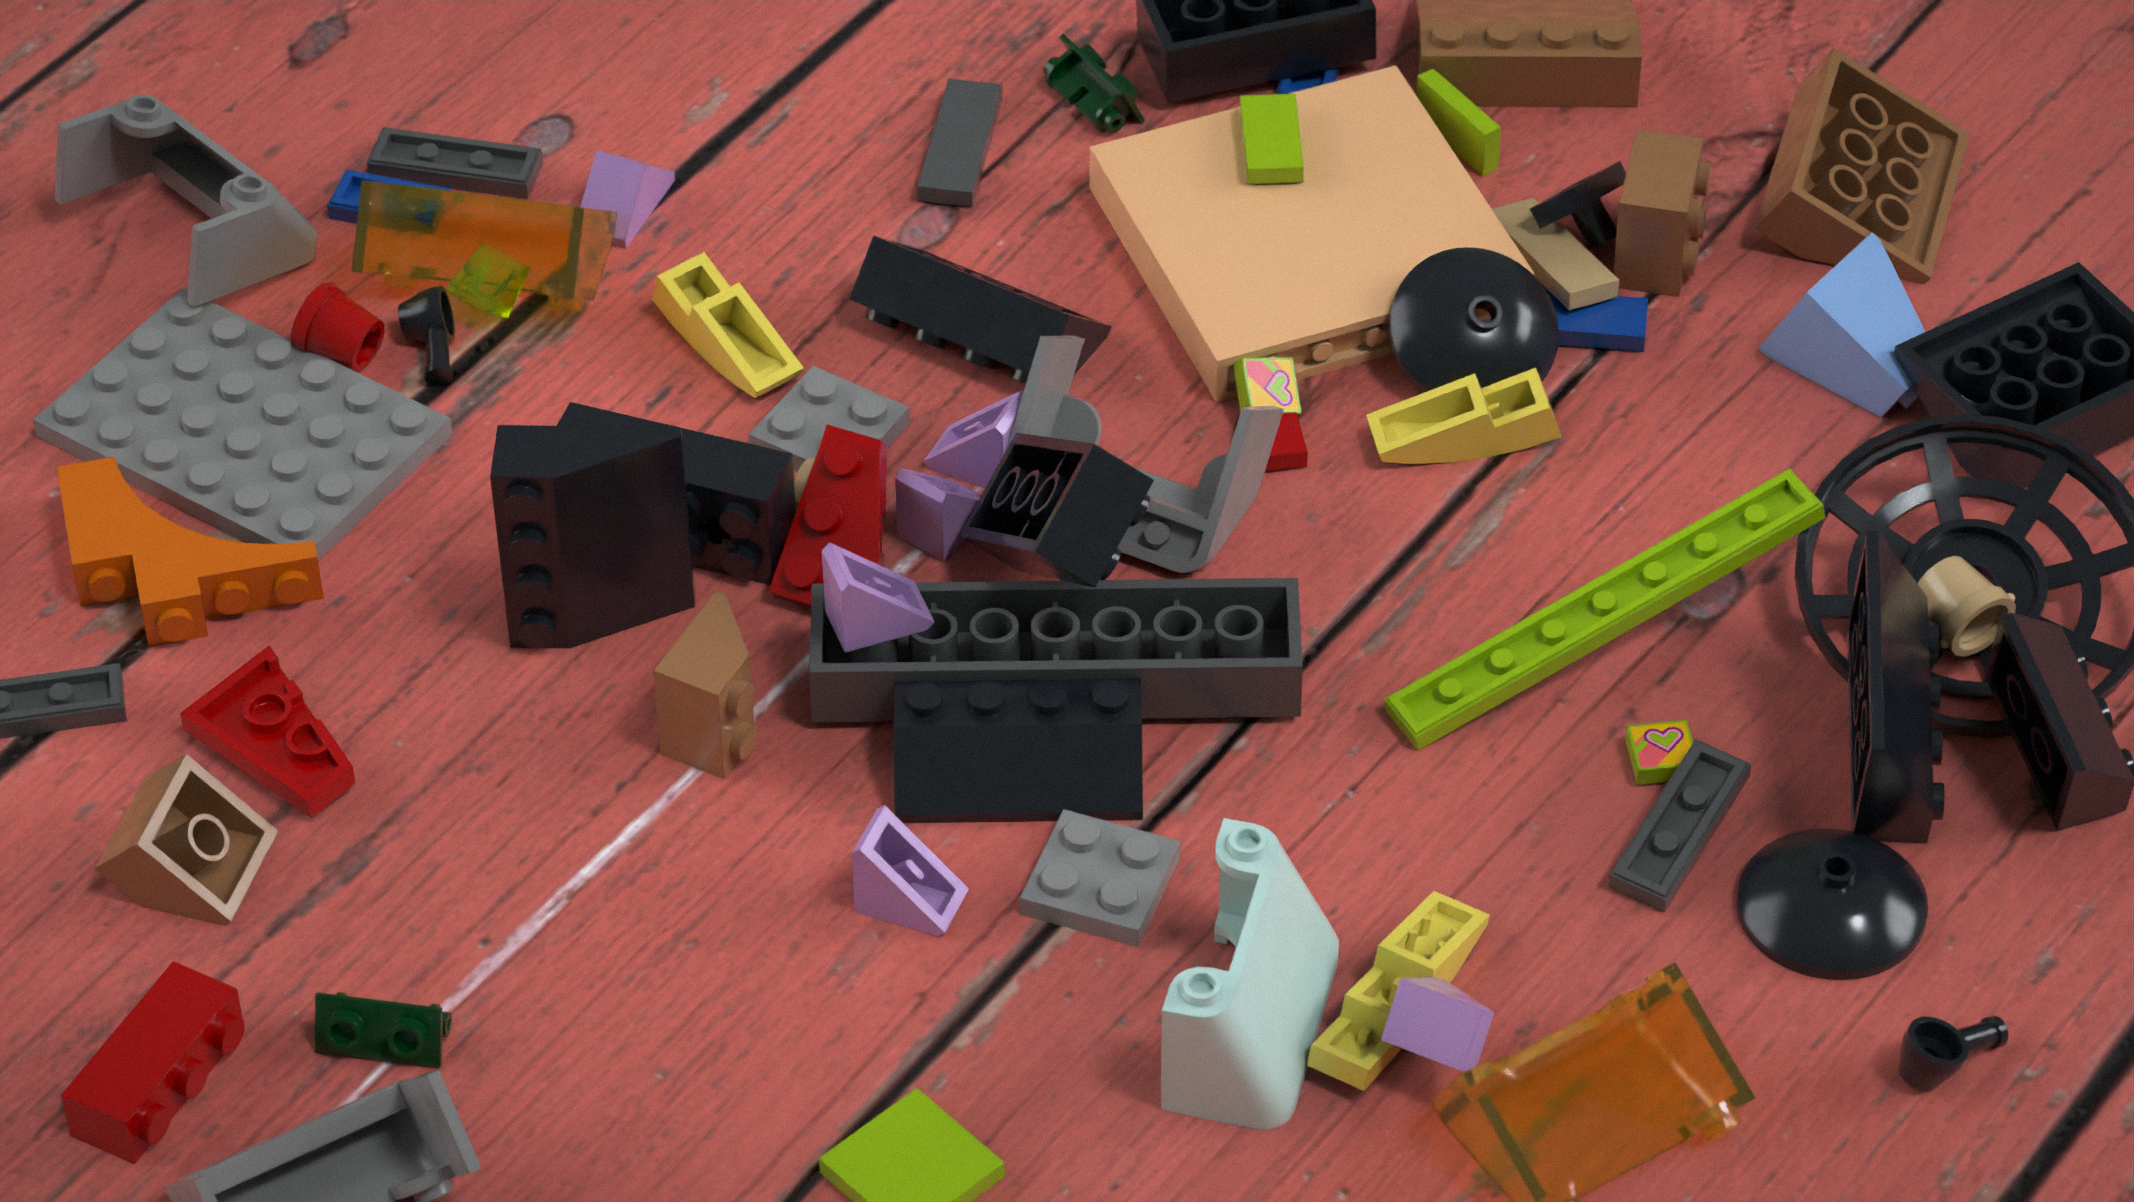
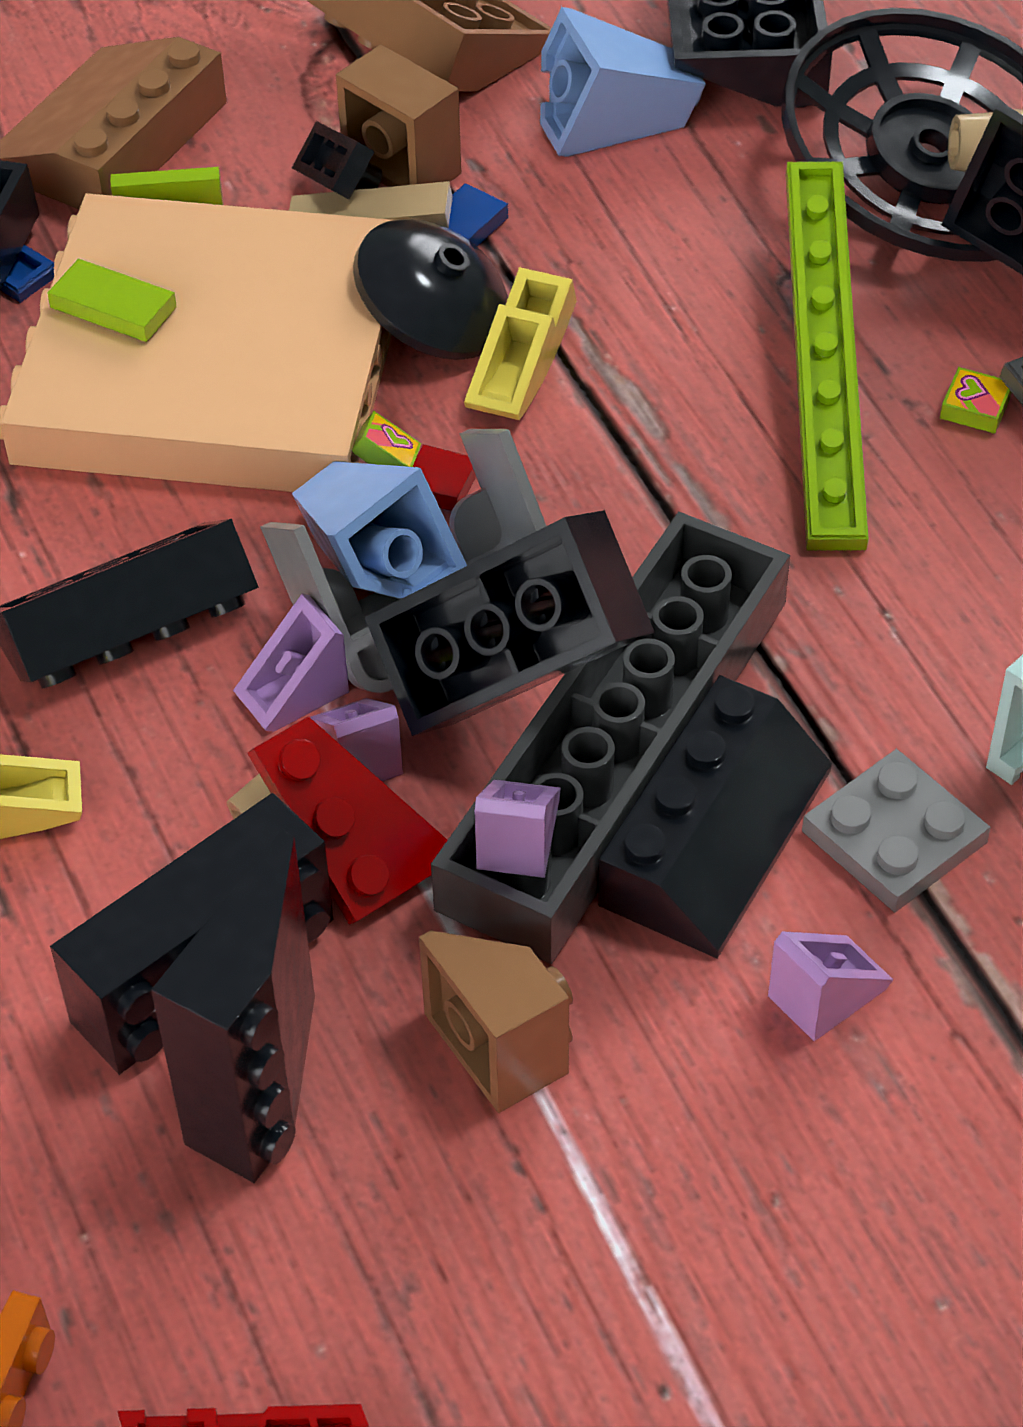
camera: 60 degrees left, 5 degrees up
light grey plate [749,366,910,472] -> none
none -> light blue slope [292,461,467,599]

